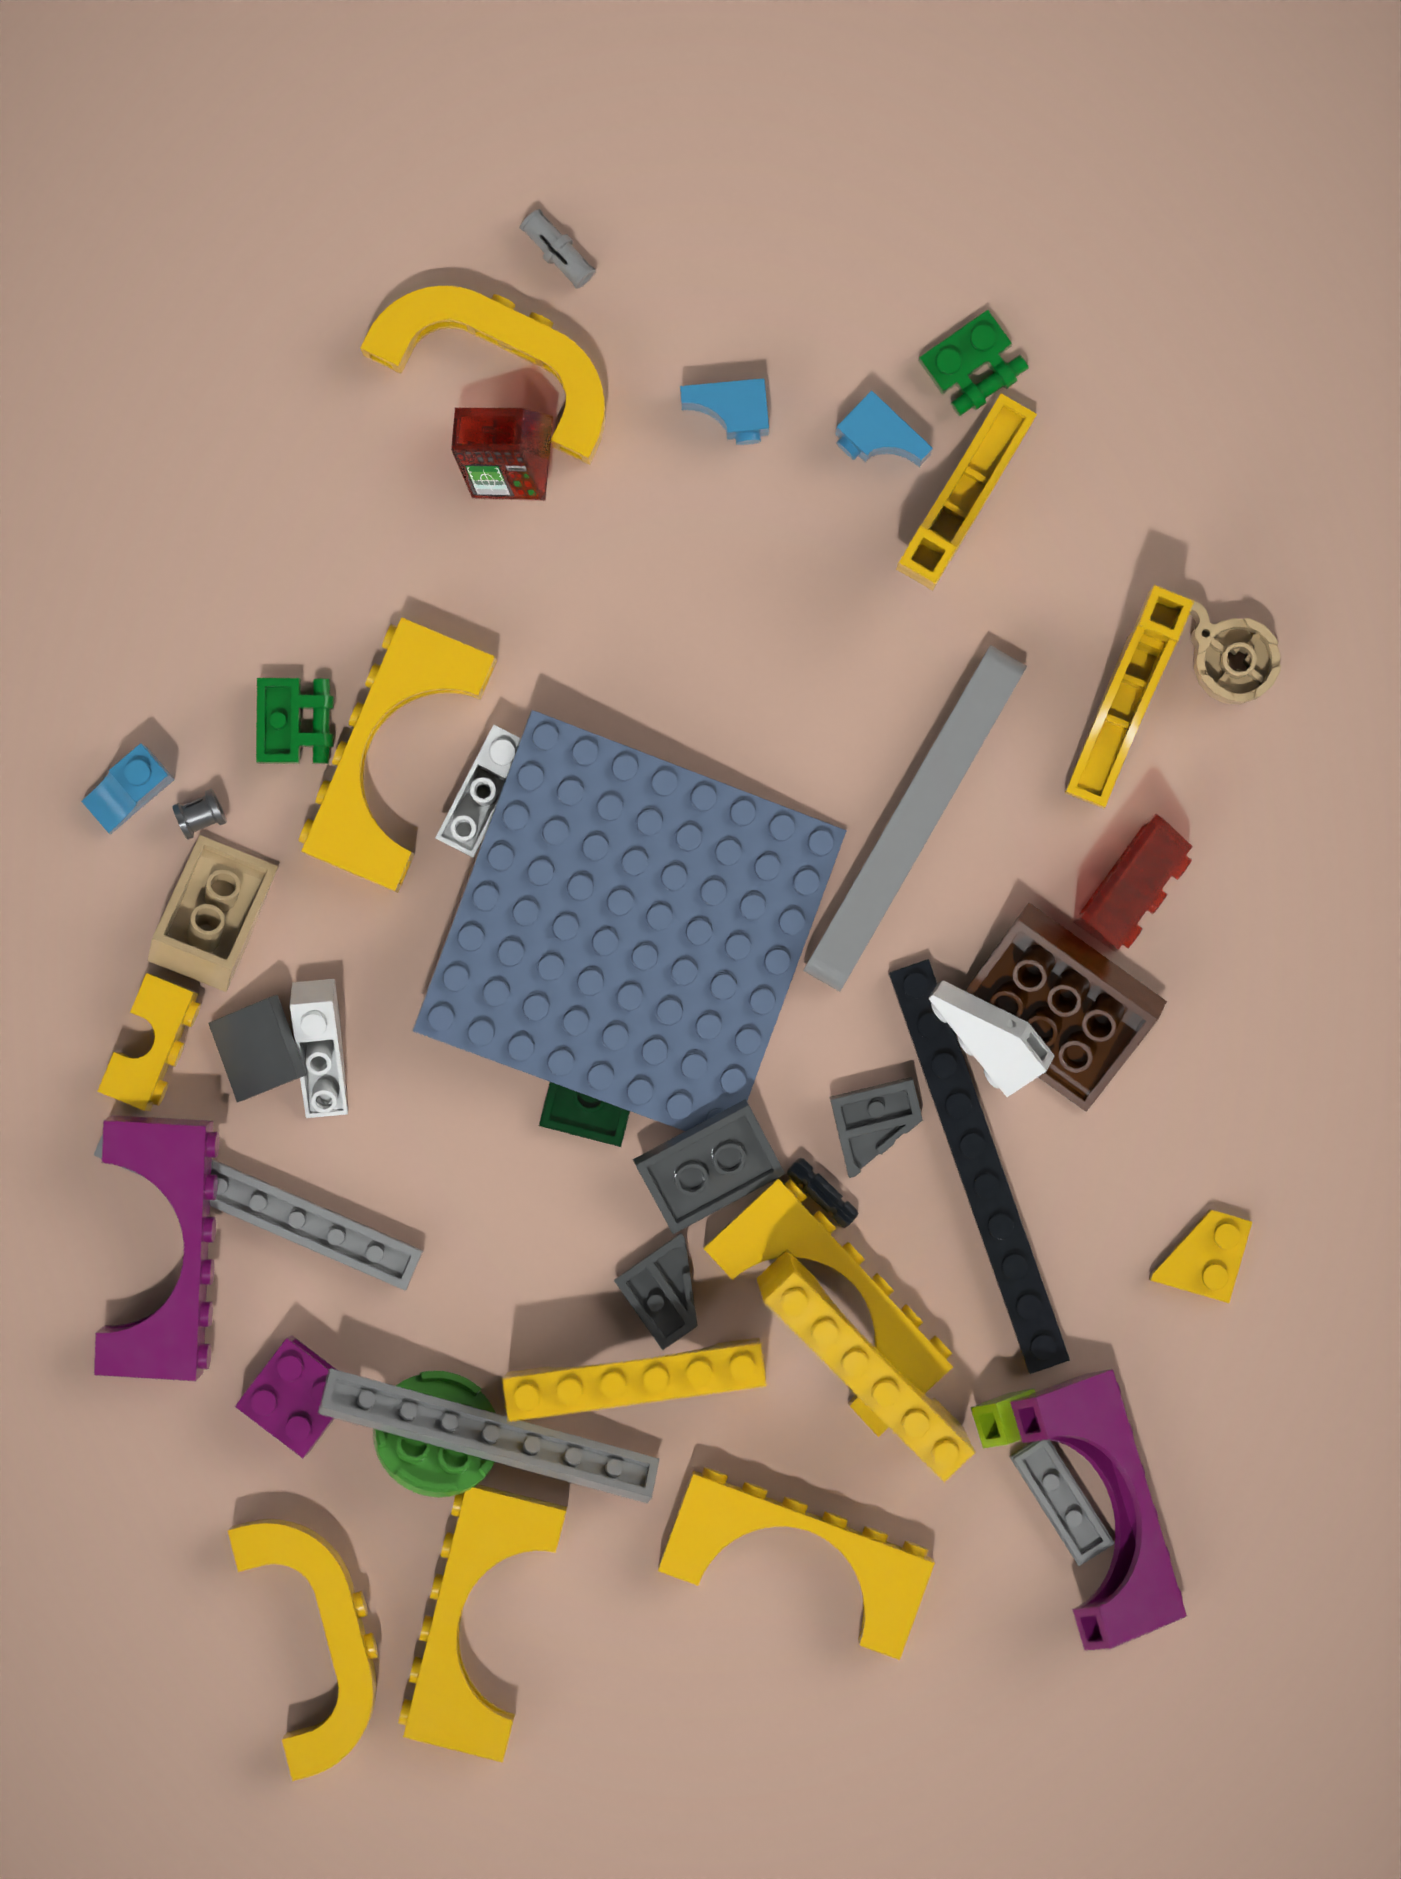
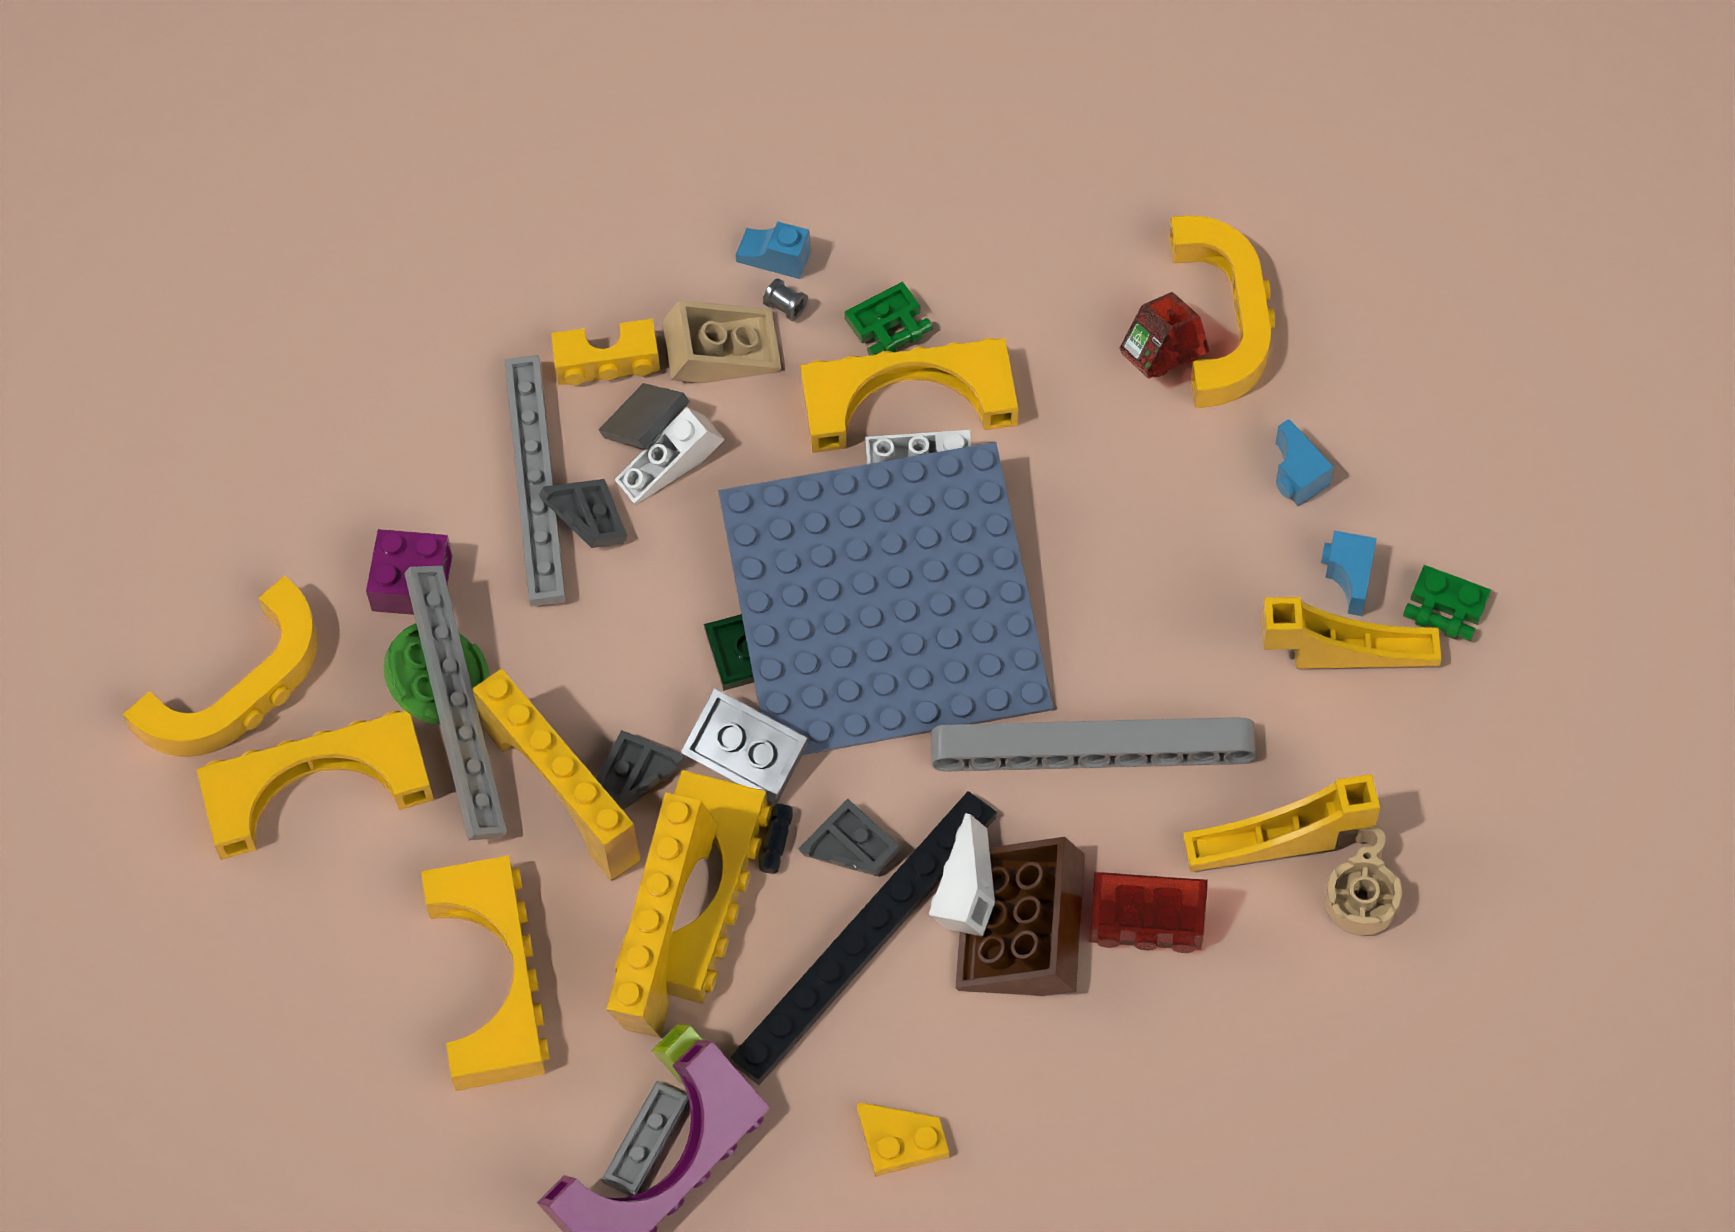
camera: 60 degrees right, 25 degrees down
magenta arch [94,1115,219,1381] -> none
light grey pin [520,209,596,289] -> none
none -> dark grey wing [539,479,627,548]

